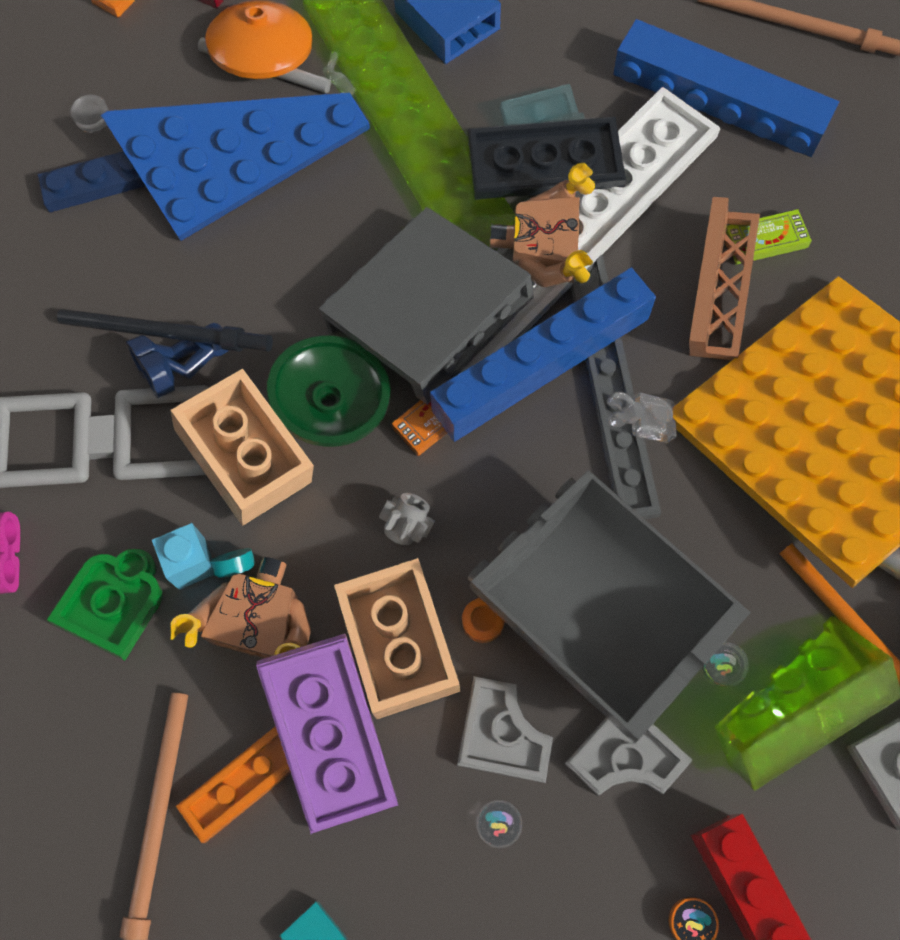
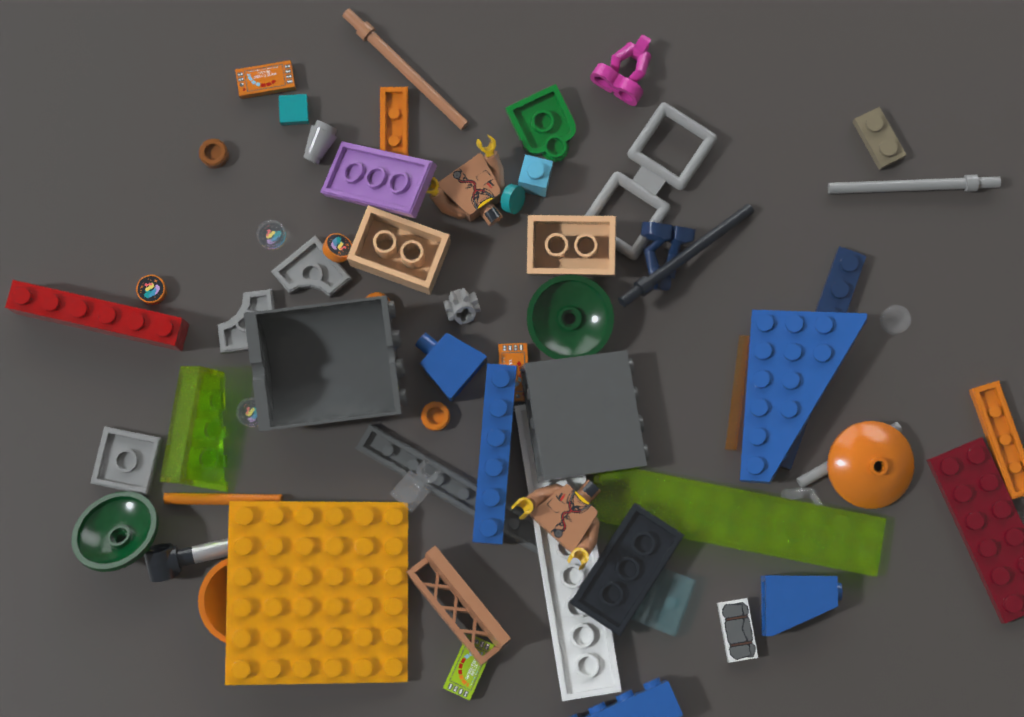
camera: 125 degrees right, 10 degrees up
none -> light grey cone [303,120,337,164]
none -> tile [322,233,352,263]
none -> blue torso [415,333,487,402]
none -> orange tile [421,401,450,432]
none -> tile [717,598,758,663]
none -> clear orange bar [725,335,750,451]

